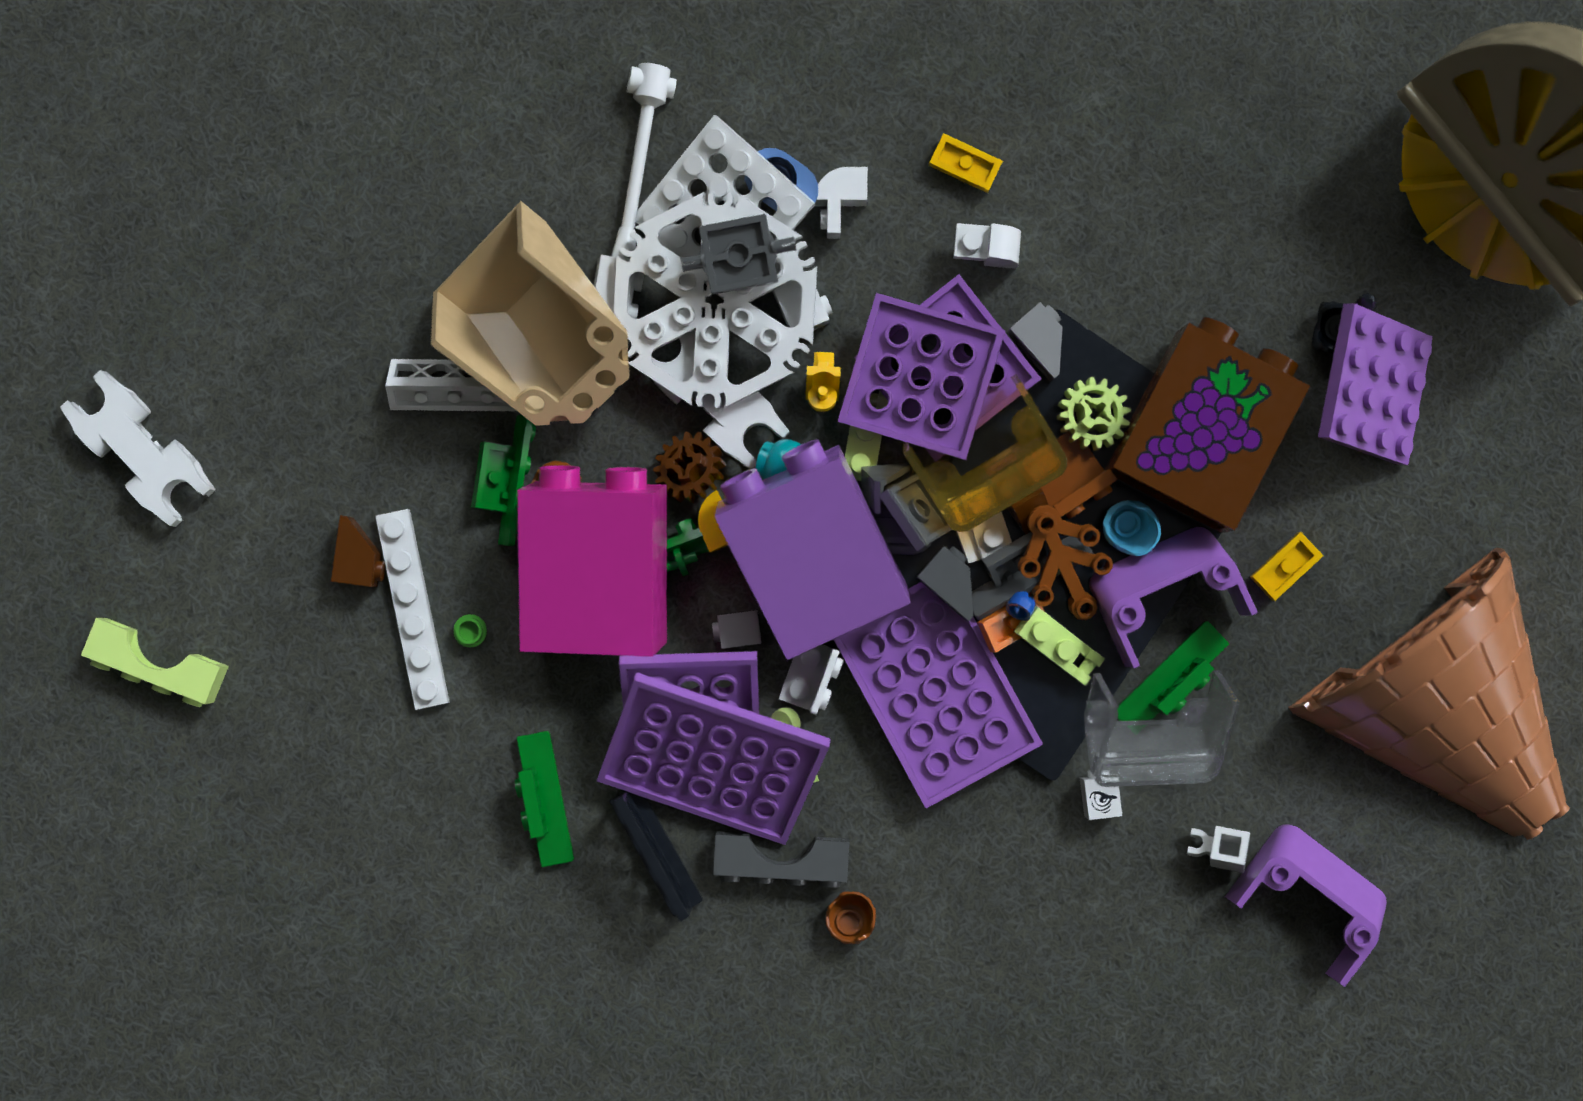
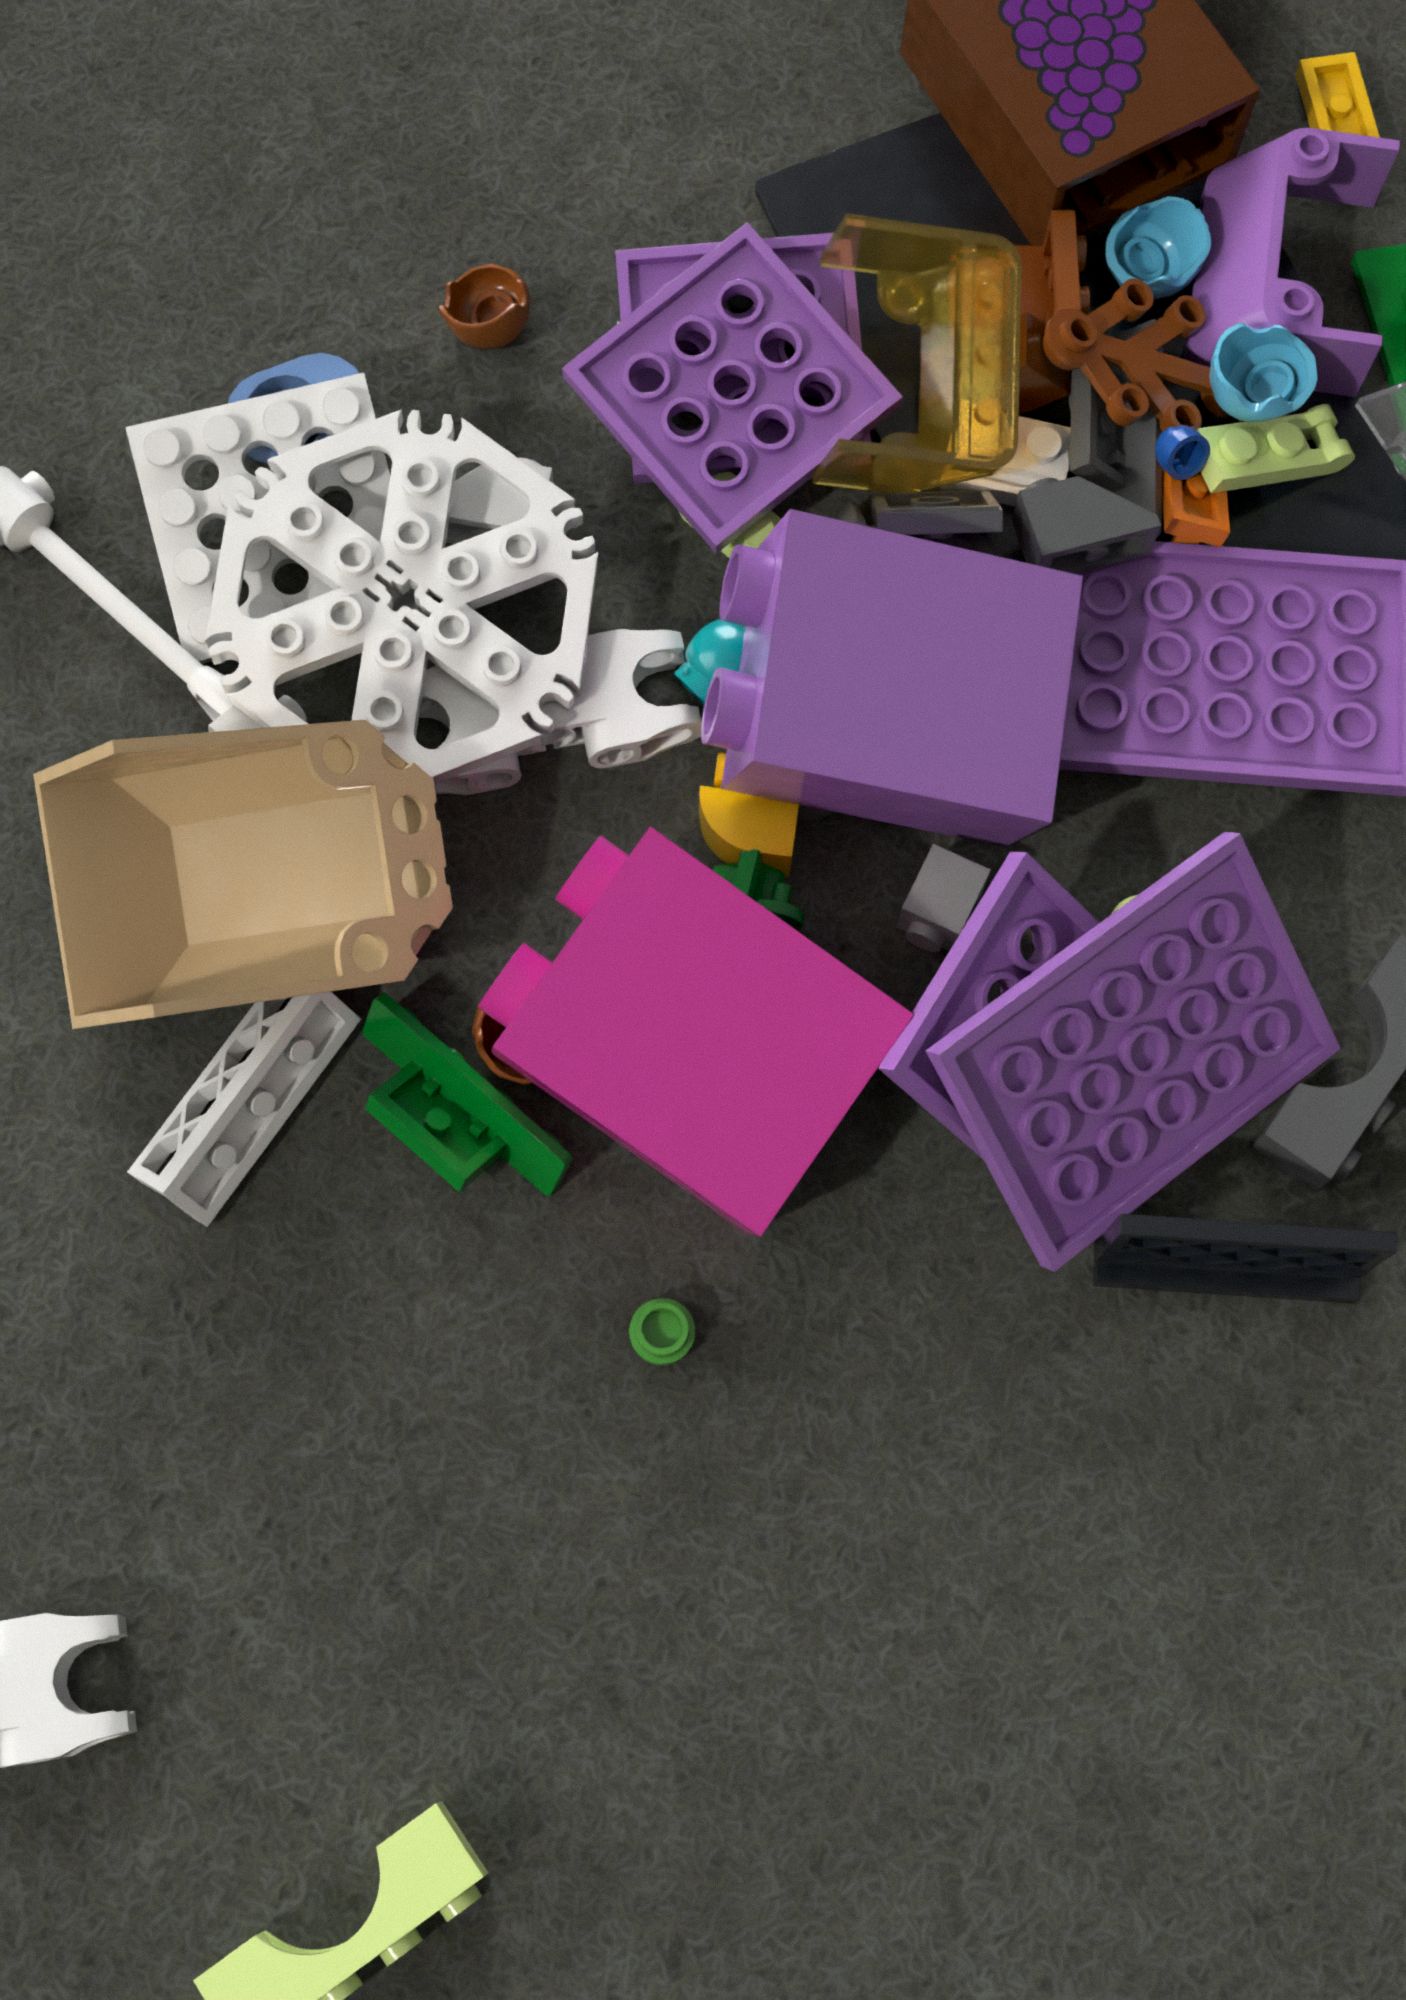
camera: 60 degrees left, 15 degrees down
reddish brown slope [331,515,385,587] -> none
white plate [376,509,450,710] -> none
green bracket [515,731,574,867] -> none
reddish brown gear [653,432,726,503] -> none
dark grey plate [681,214,797,295] -> none
white bracket [779,644,843,715] -> none
yellow hips [806,352,841,412] -> none
white brick [814,167,868,239] -> none
yellow plate [928,133,1003,193] -> none
white brick [953,223,1021,269] -> none
light grey slope [1007,302,1062,382] -> none
yellowish green gear [1057,377,1131,451] -> none
none -> dark orange hair [439,263,531,350]
none -> medium azure hair [1209,322,1318,422]

